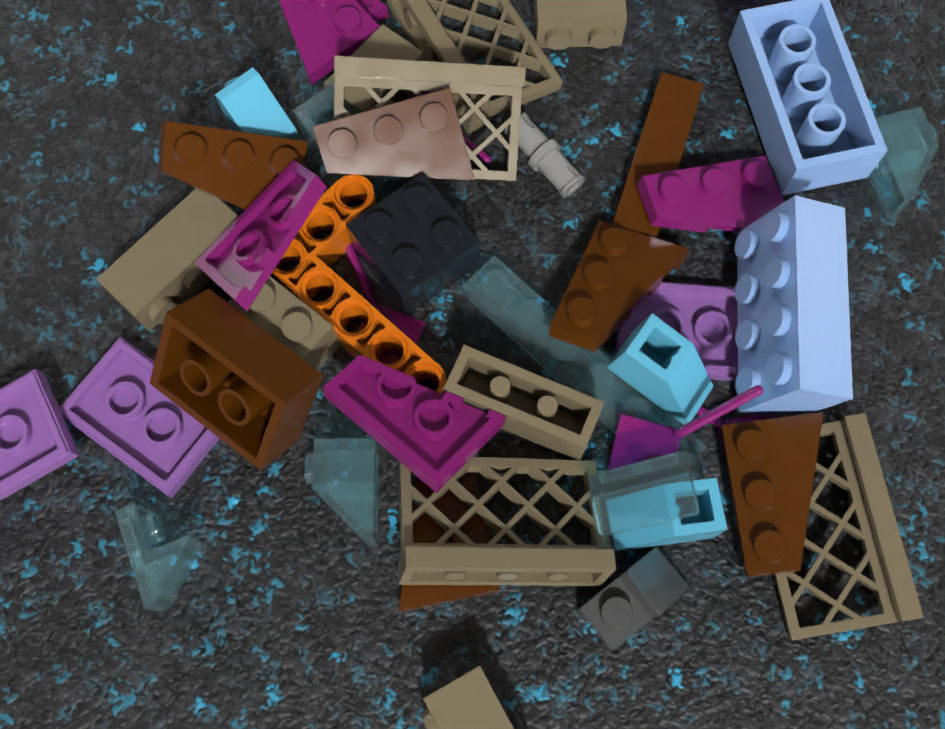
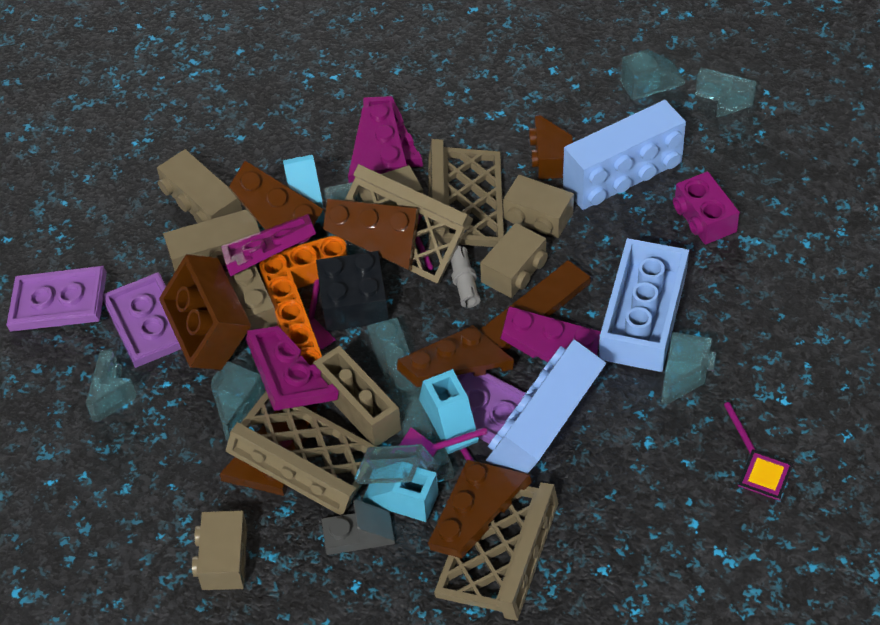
camera: 30 degrees right, 20 degrees down
none -> dark tan brick [157,149,242,223]
none -> dark tan brick [480,223,548,298]

